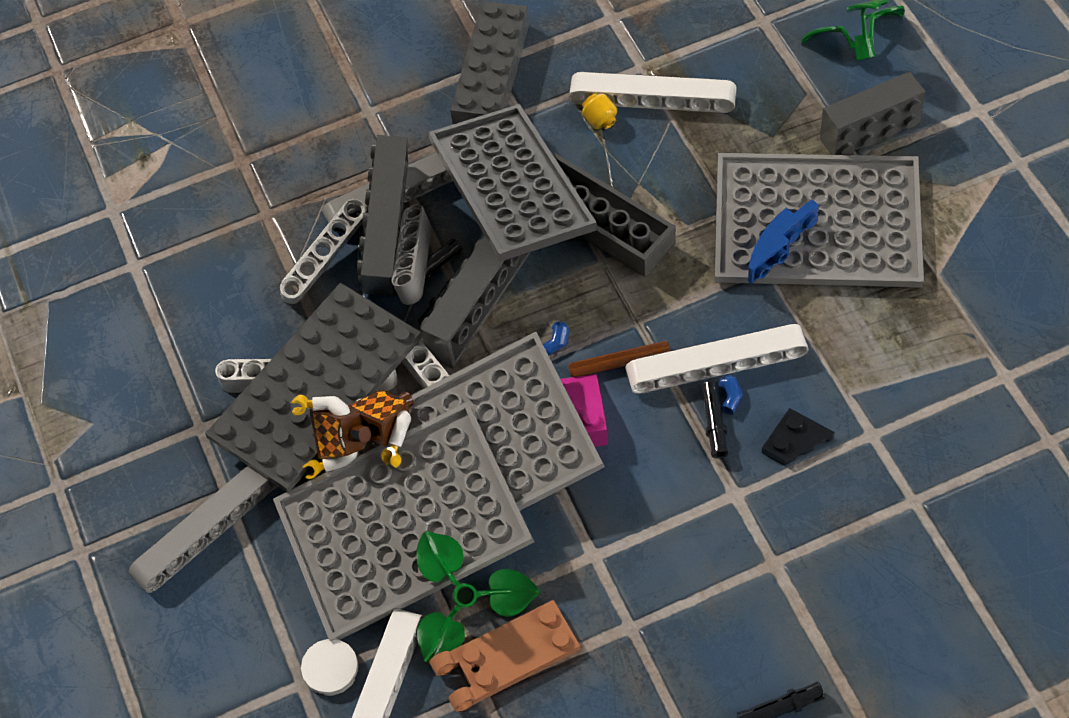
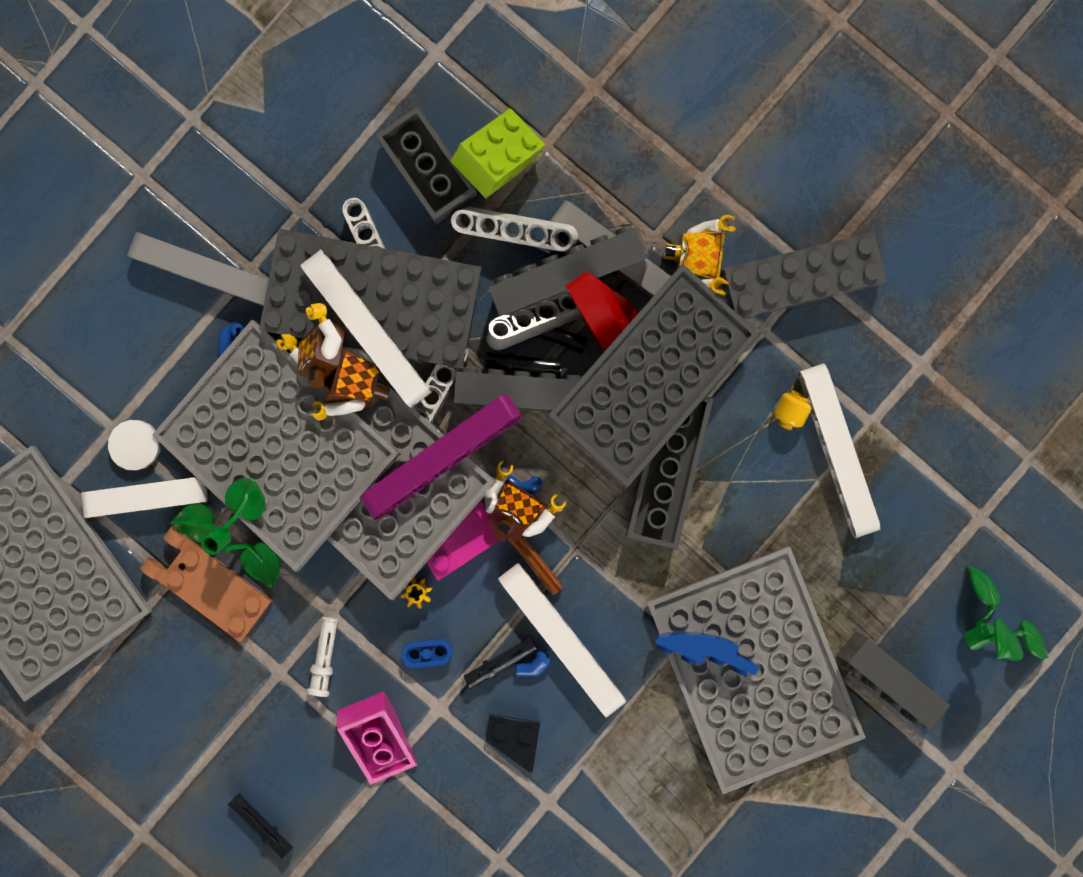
camera: 60 degrees right, 30 degrees up
none -> blue arm [217,322,244,356]
none -> white beam [300,250,431,408]
none -> white pin [306,617,339,697]
none -> dark pink slope [337,691,417,785]
none -> magenta beam [360,394,522,520]
none -> dark grey brick [375,106,478,226]
none -> yellow gear [401,577,433,609]
none -> blue plate [401,638,453,668]
none -> lime brick [450,108,545,198]
none -> torso [484,460,566,542]
none -> red wedge [565,271,637,353]
none -> torso [664,215,736,296]

